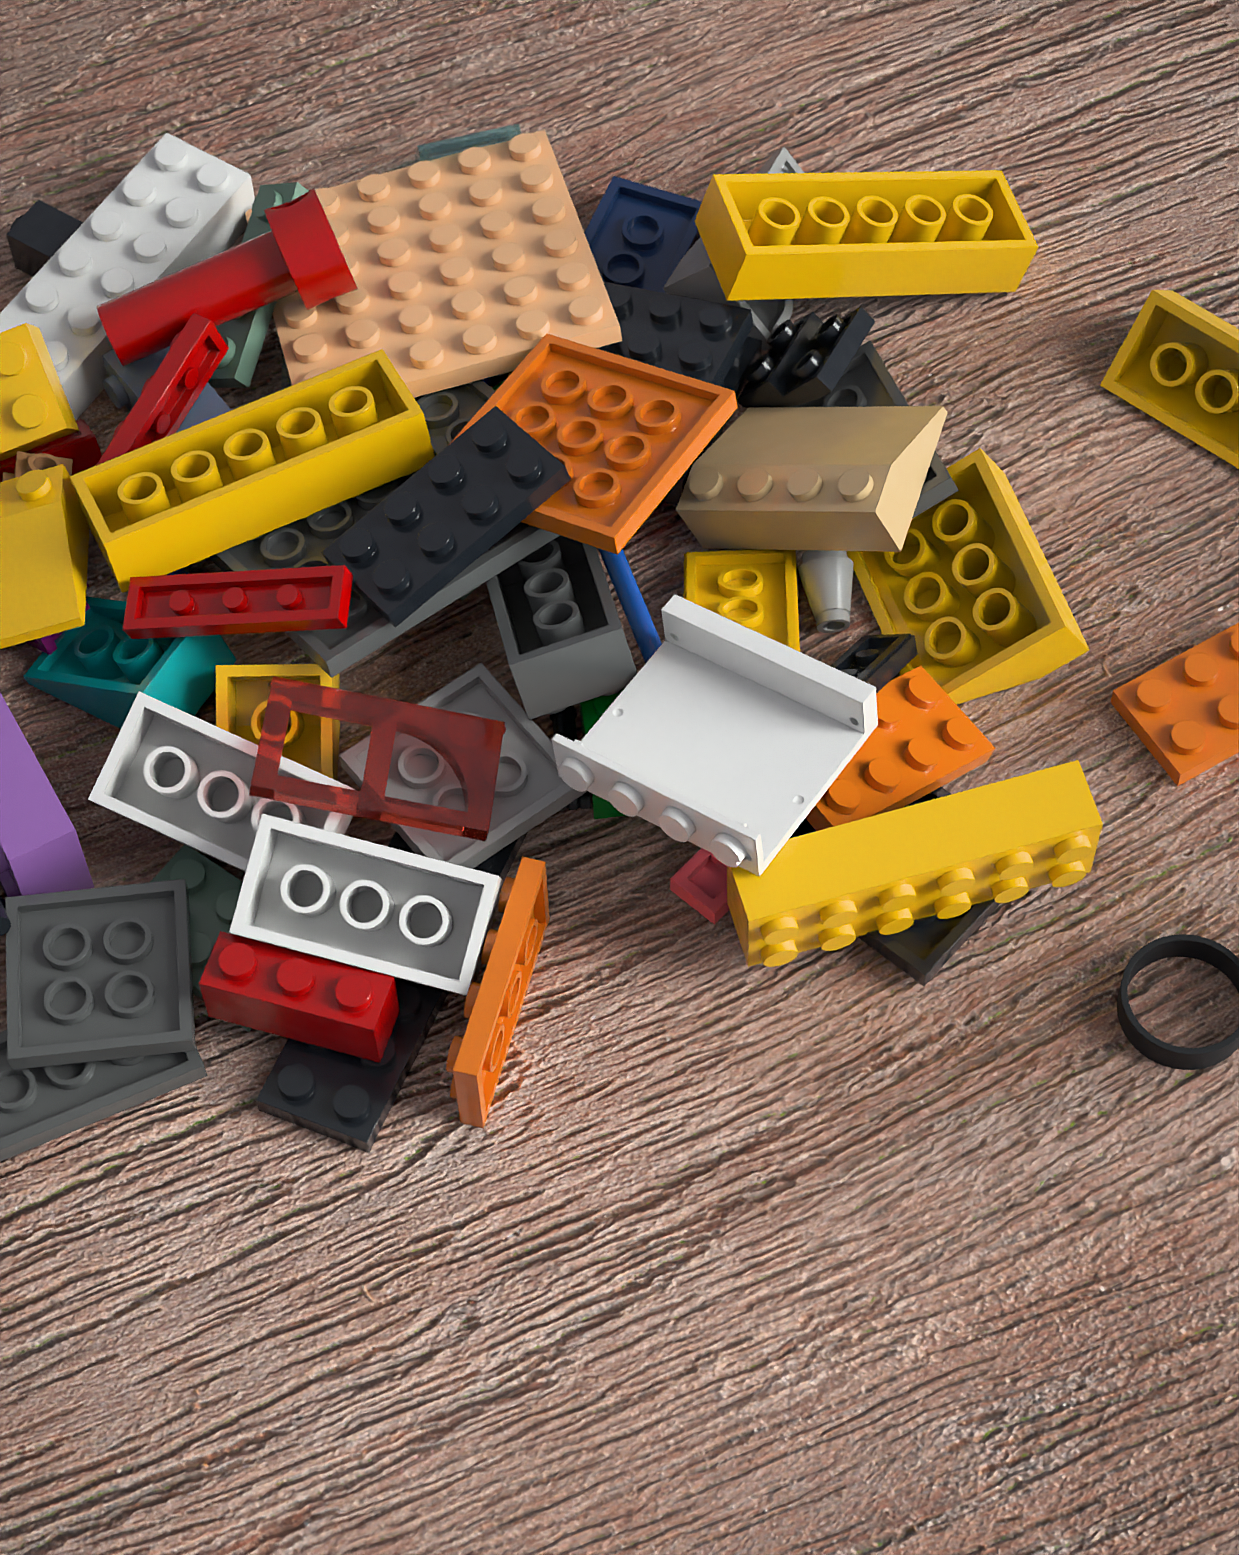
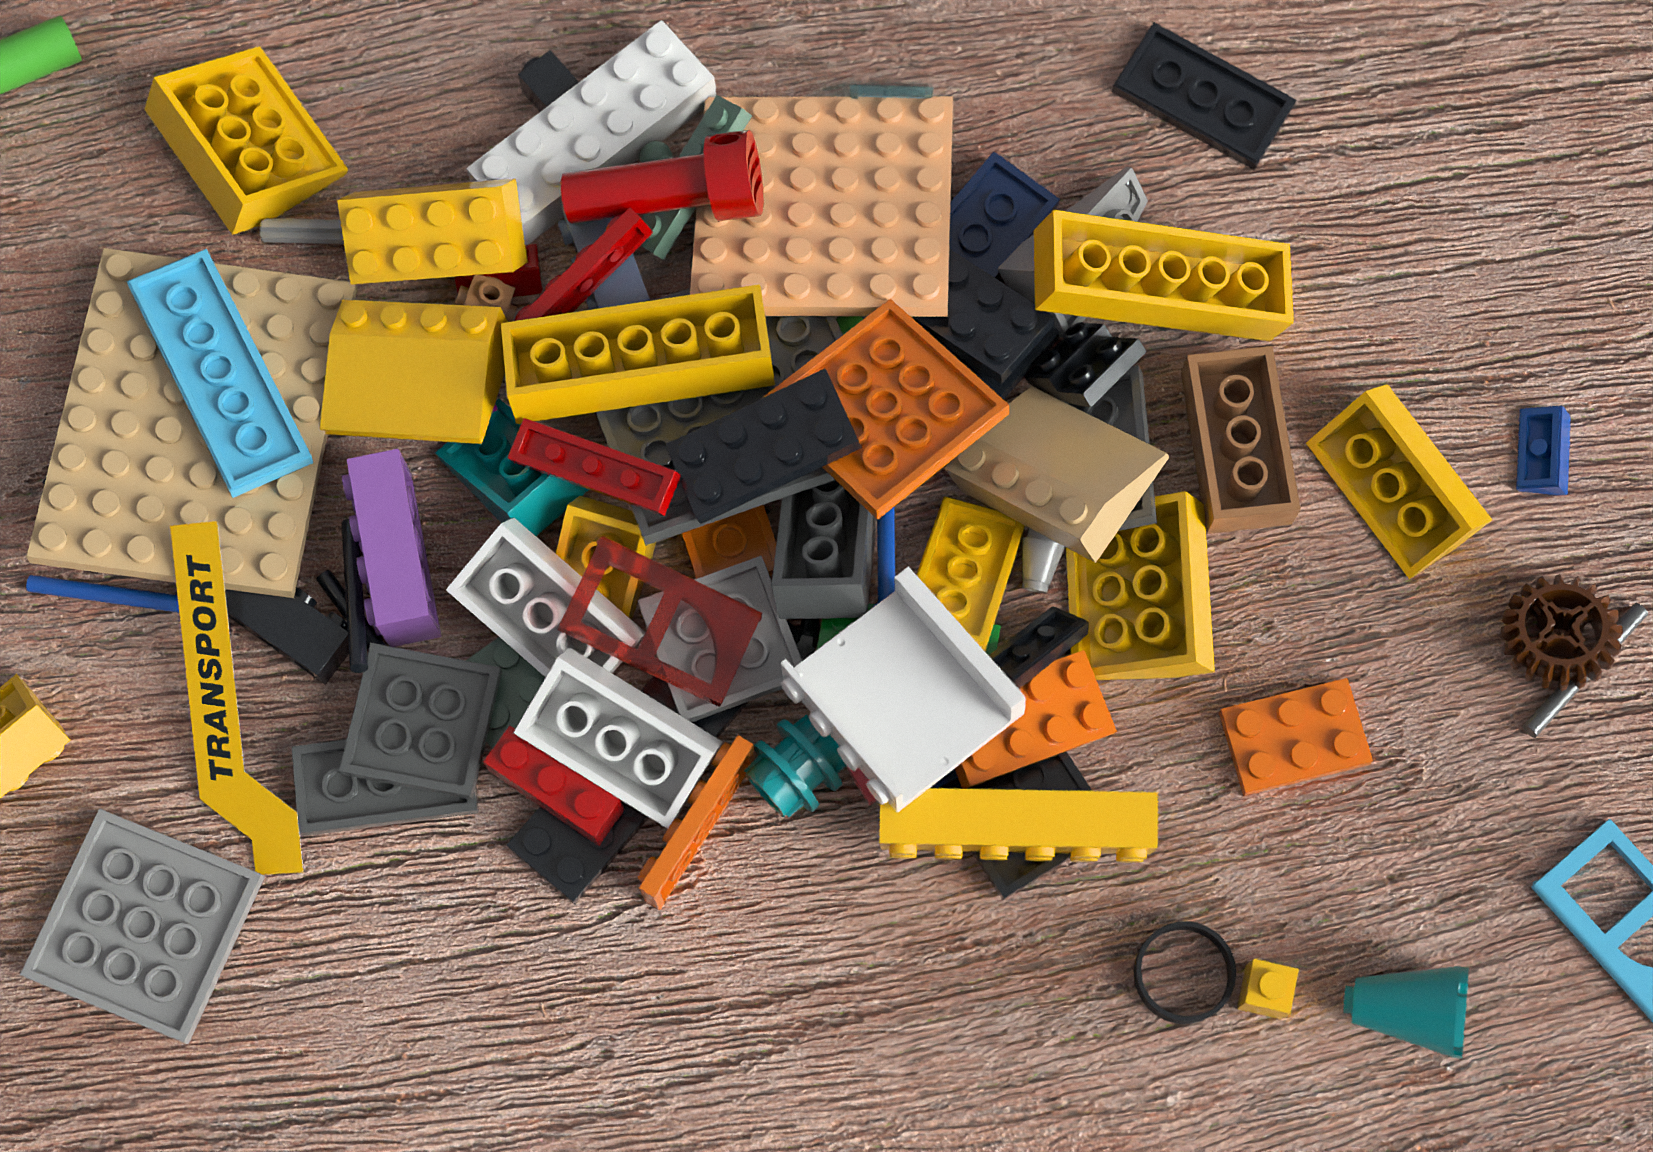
camera: 15 degrees right, 15 degrees up
none -> orange plate [681,505,777,579]
none -> teal piece [744,714,846,817]
none -> black tile [1112,22,1297,170]
none -> medium nougat brick [1181,346,1301,534]

